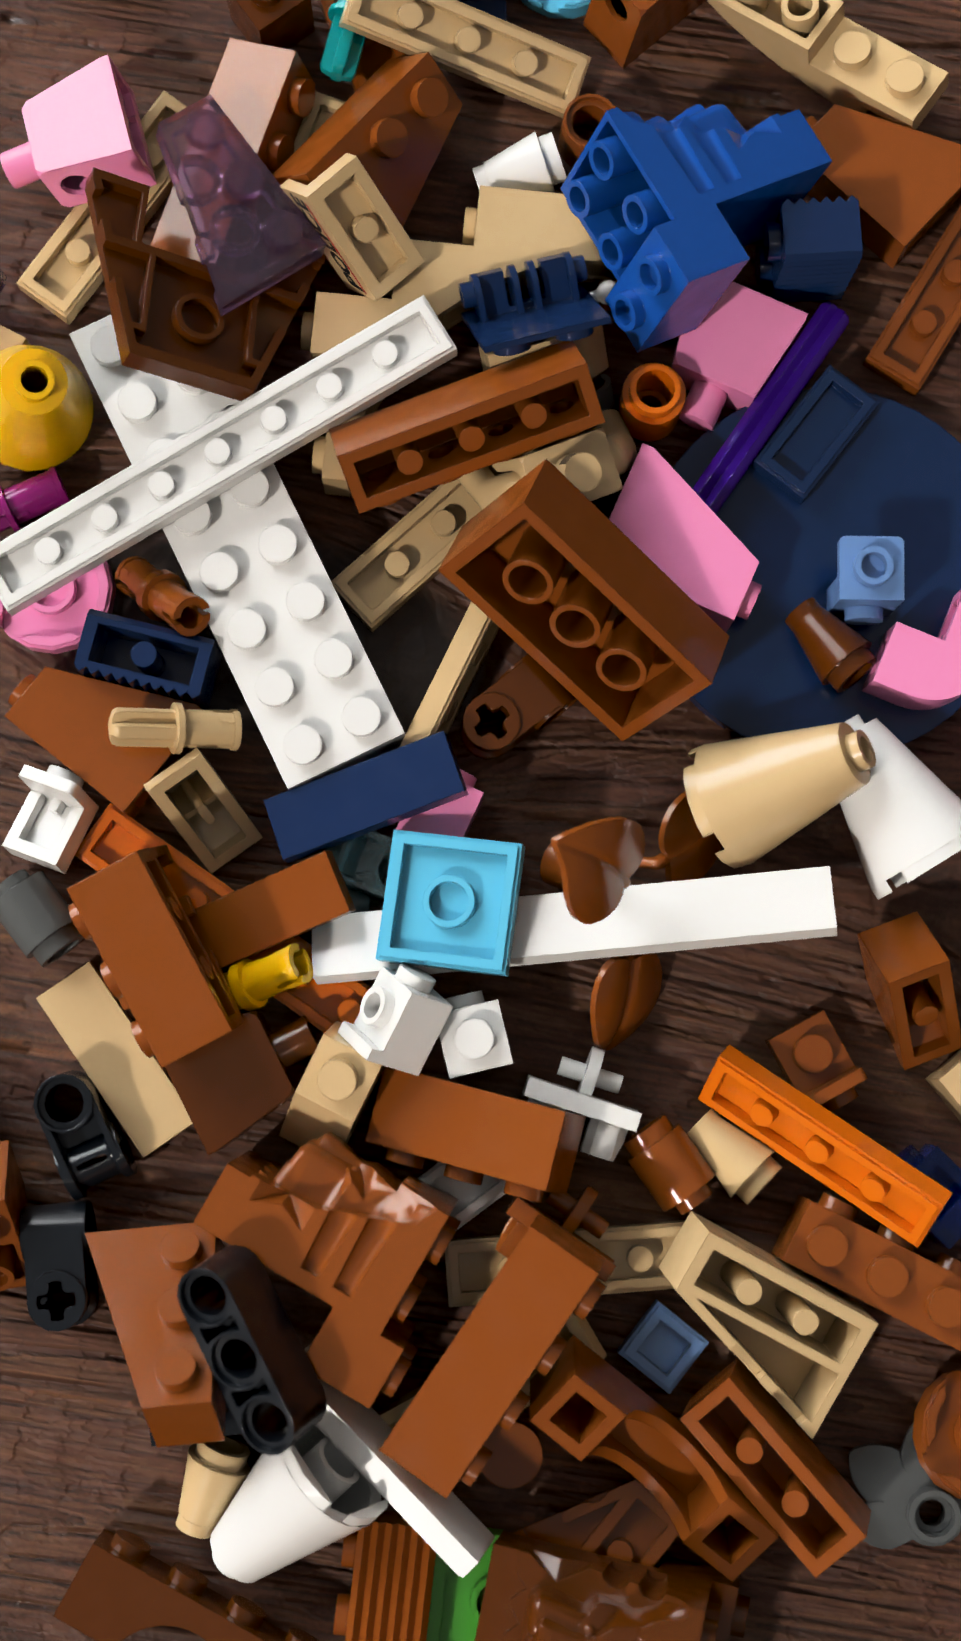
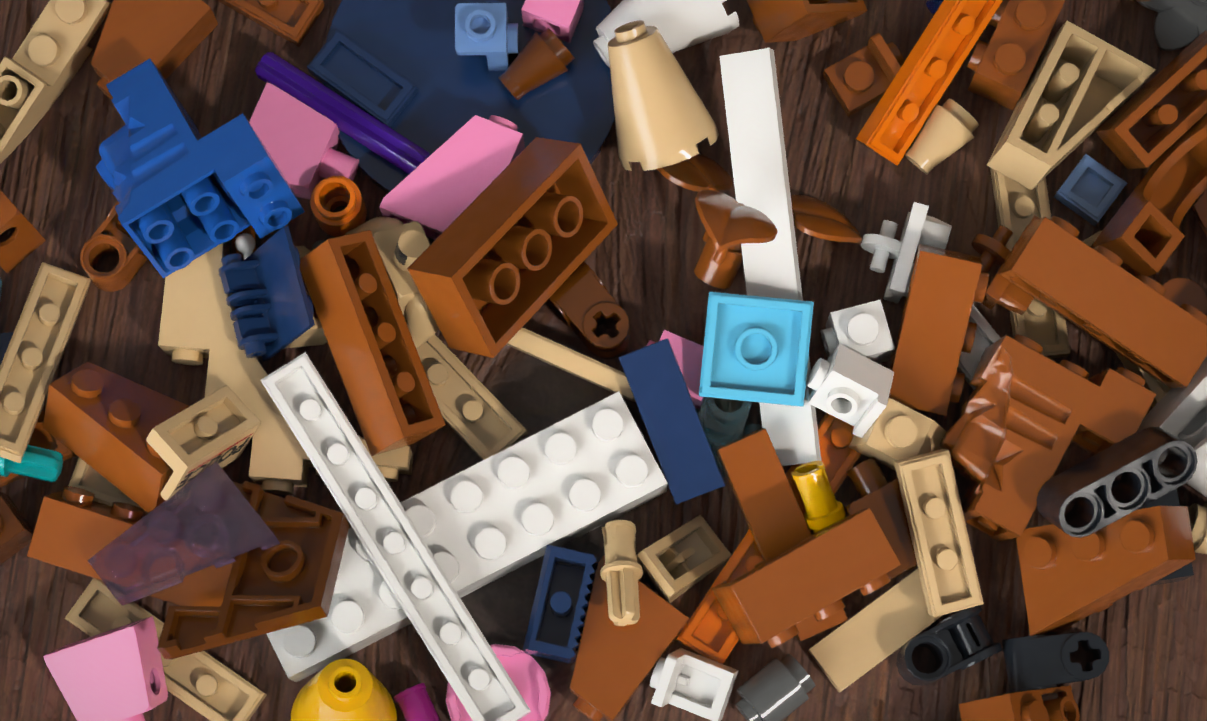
camera: 85 degrees left, 5 degrees down
dark orange pin [115,556,210,637] -> none
white cone [472,131,567,192] -> none
dark orange brick [623,1114,716,1215] -> none
dark blue brick [755,195,863,302] -> none
none -> tan tile [894,449,984,617]

